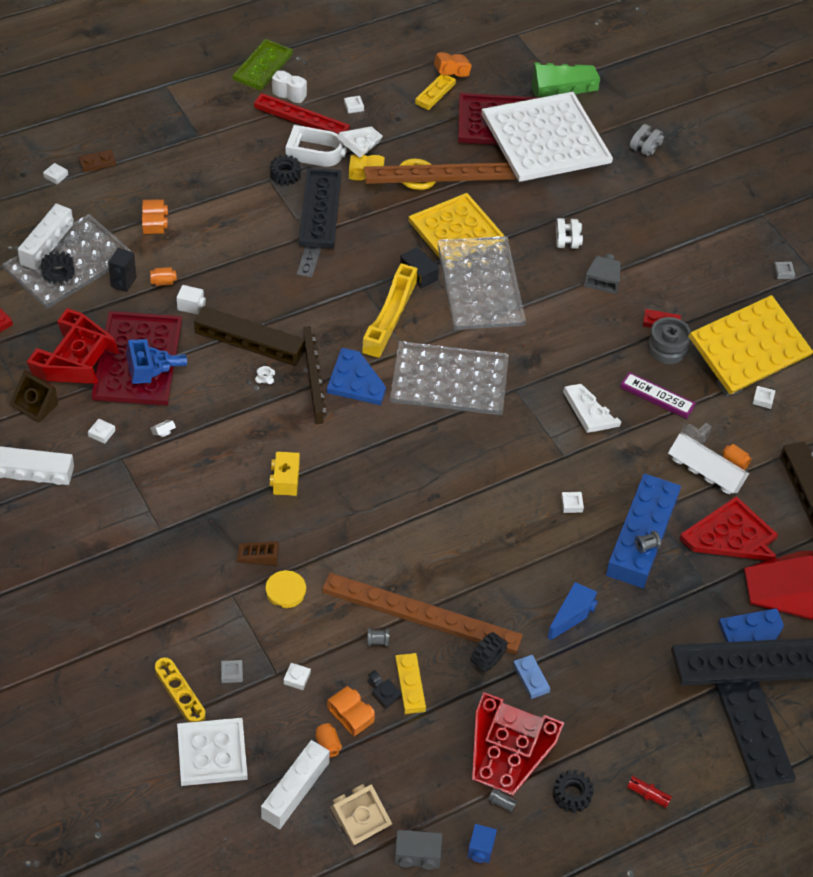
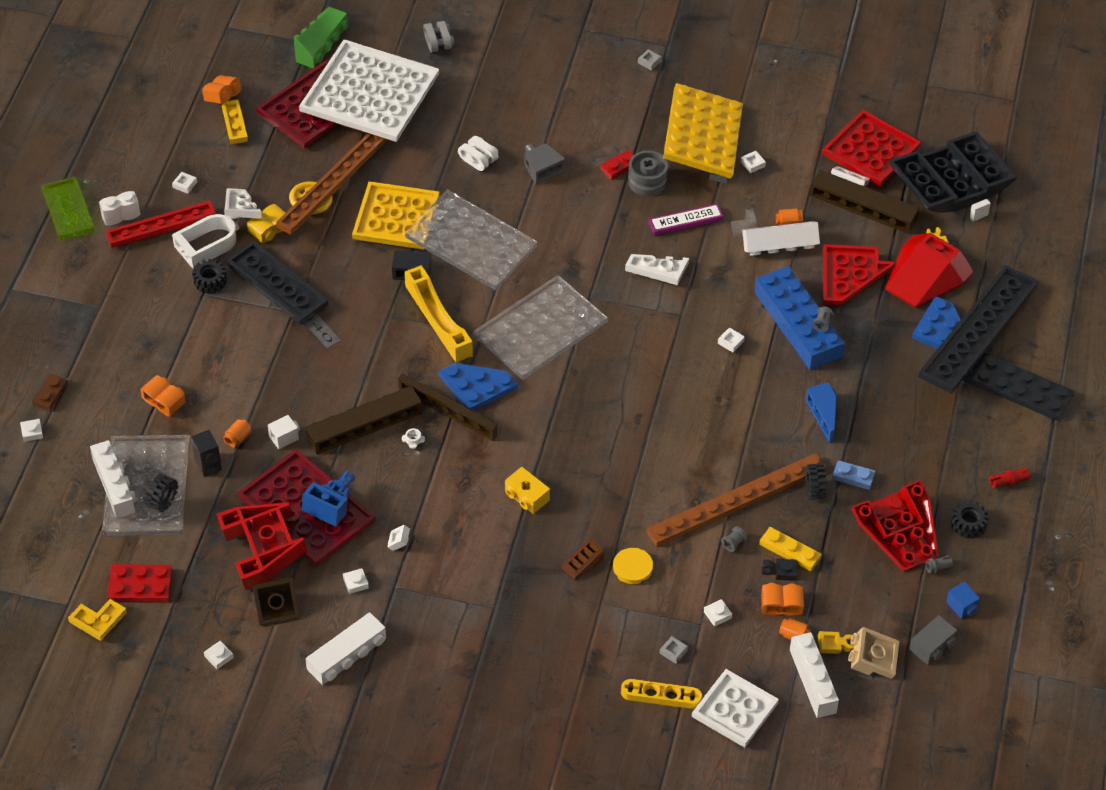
camera: 45 degrees left, 0 degrees up
none -> yellow plate [817,631,854,654]

